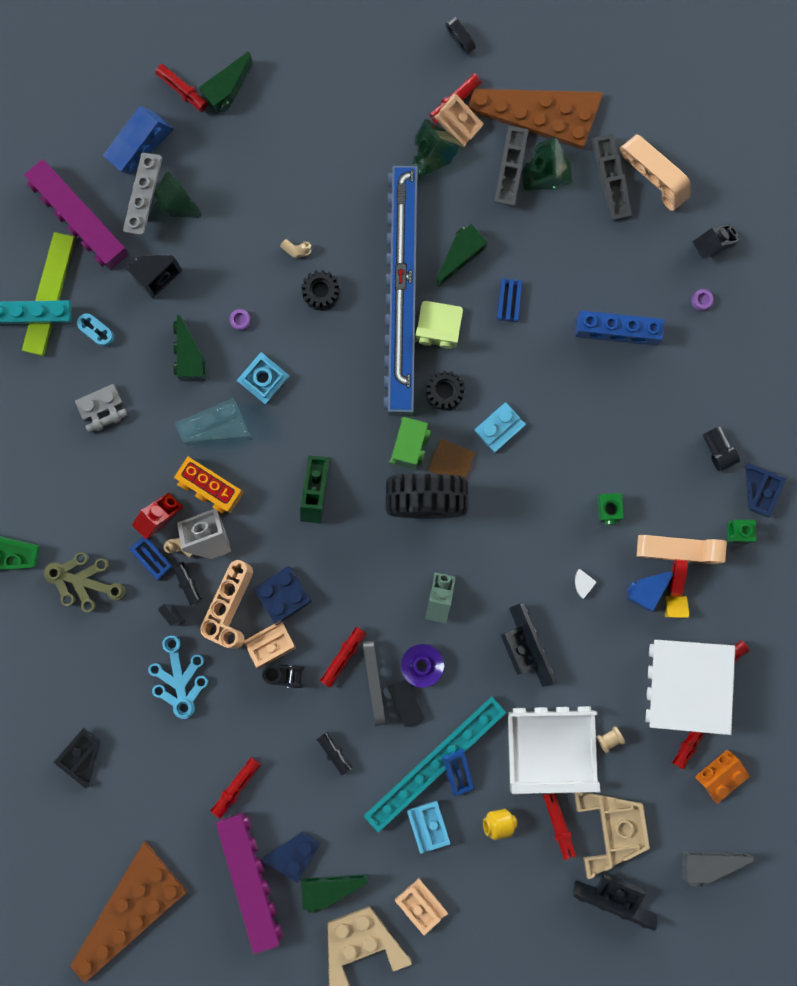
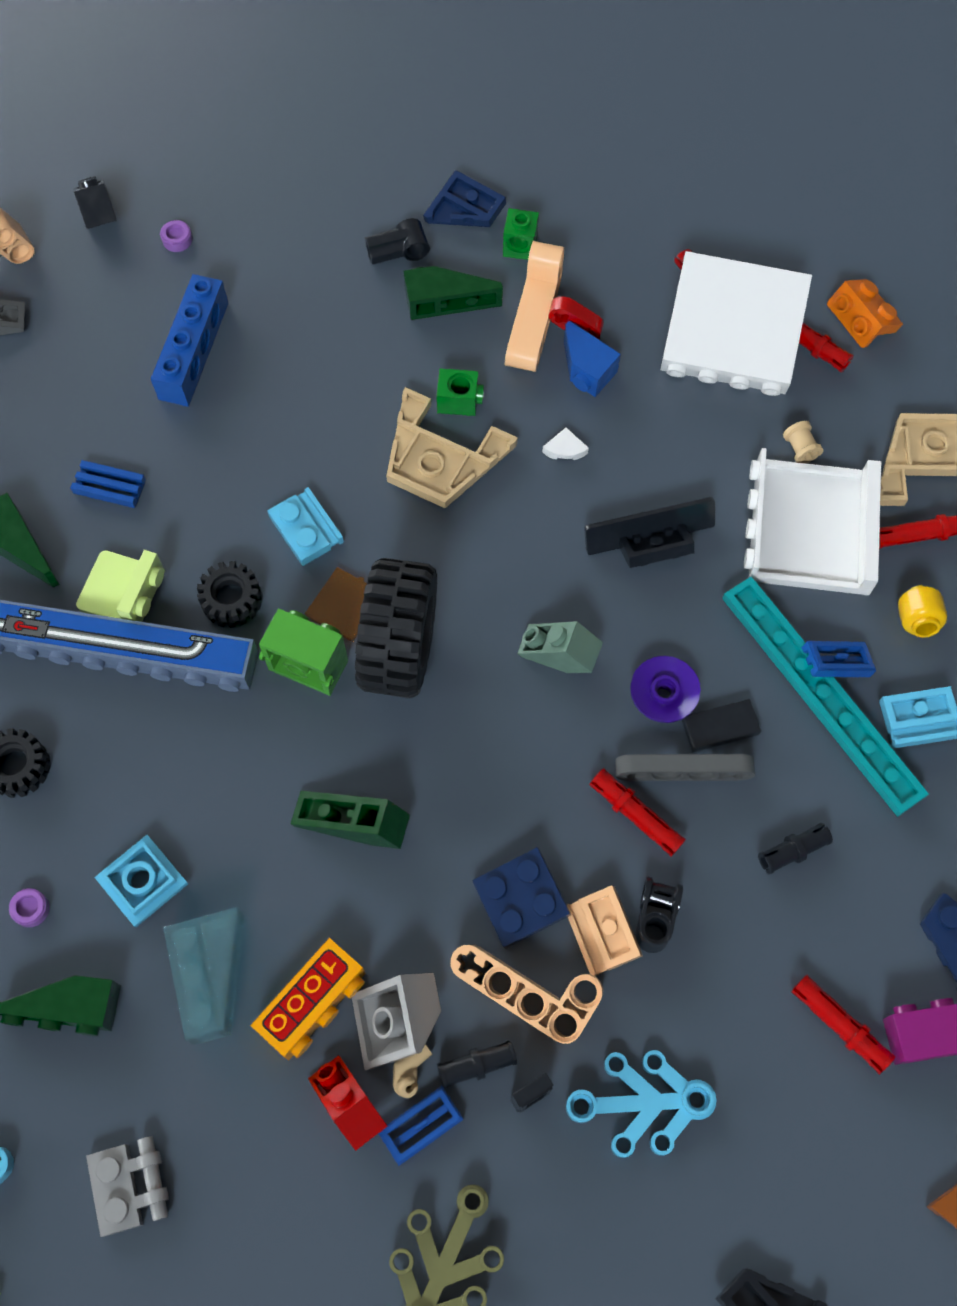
camera: 80 degrees left, 15 degrees down
yellow slope [665,596,689,618] -> none
none -> tan wing [386,387,518,508]
none -> dark green slope [403,266,503,320]

